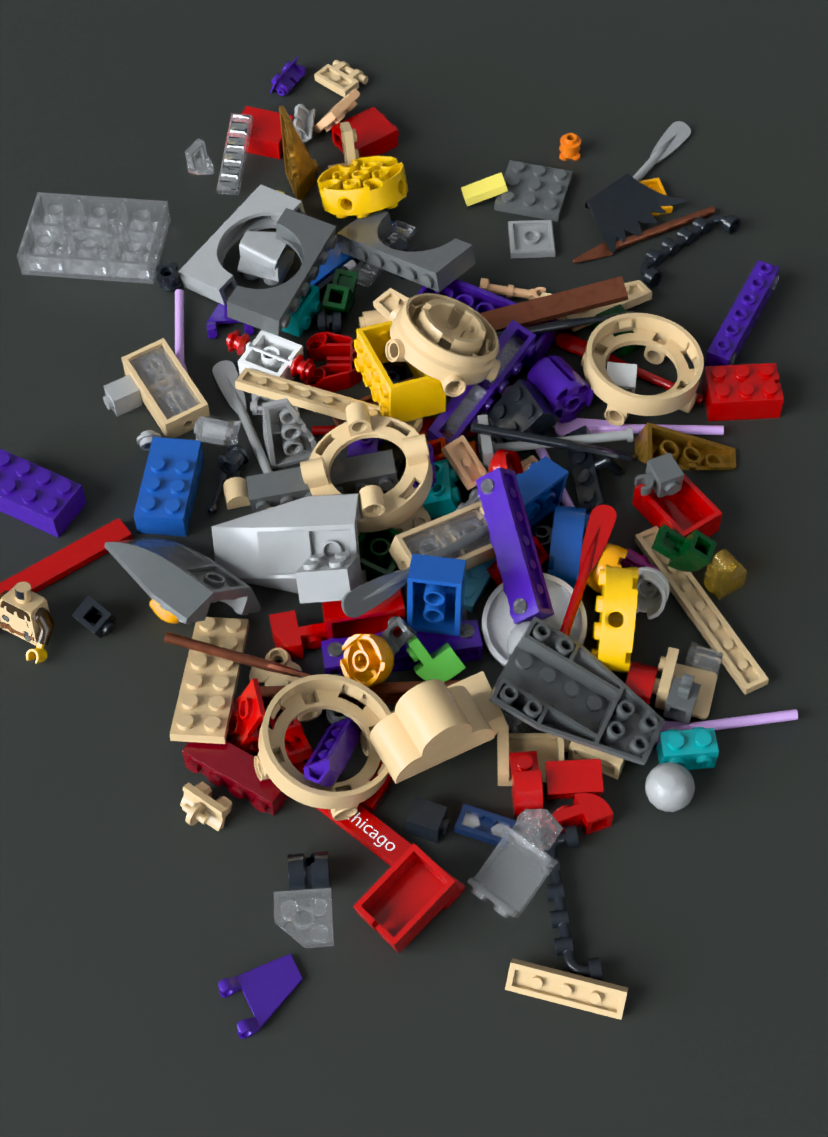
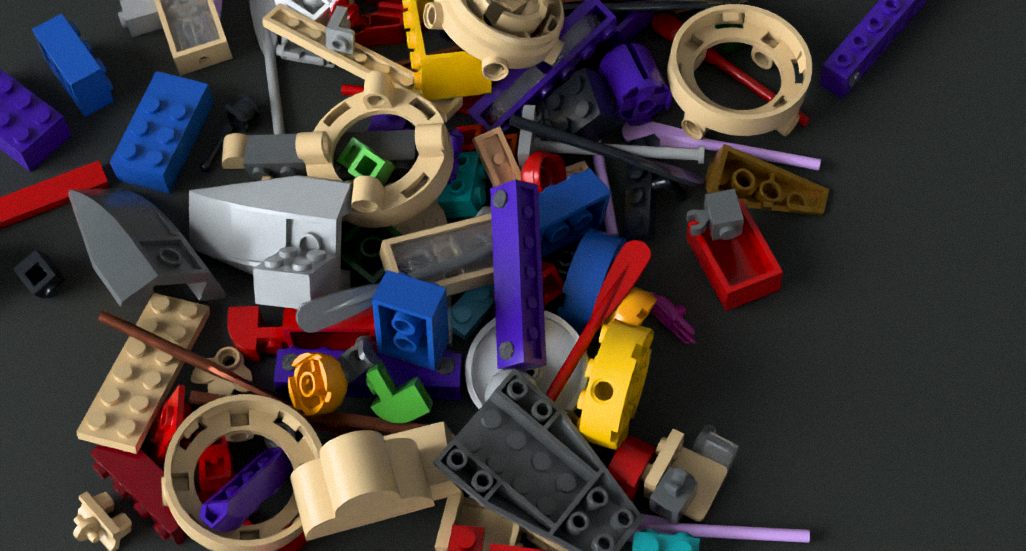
camera: 15 degrees right, 5 degrees up
light grey plate [137,430,161,451] -> none
clear brick [194,415,241,446] -> none
light grey wedge [262,398,317,469] -> none
white piece [606,362,637,393] -> none
tan plate [634,526,769,695] -> none
white helmet [636,567,670,620] -> none
dark green brick [652,525,717,572] -> none
red piece [701,363,784,421] -> none
clear yellow brick [704,549,747,600] -> none
none -> blue brick [32,13,114,117]
none -> light grey bracket [326,5,355,54]
none -> bright green brick [337,137,396,186]

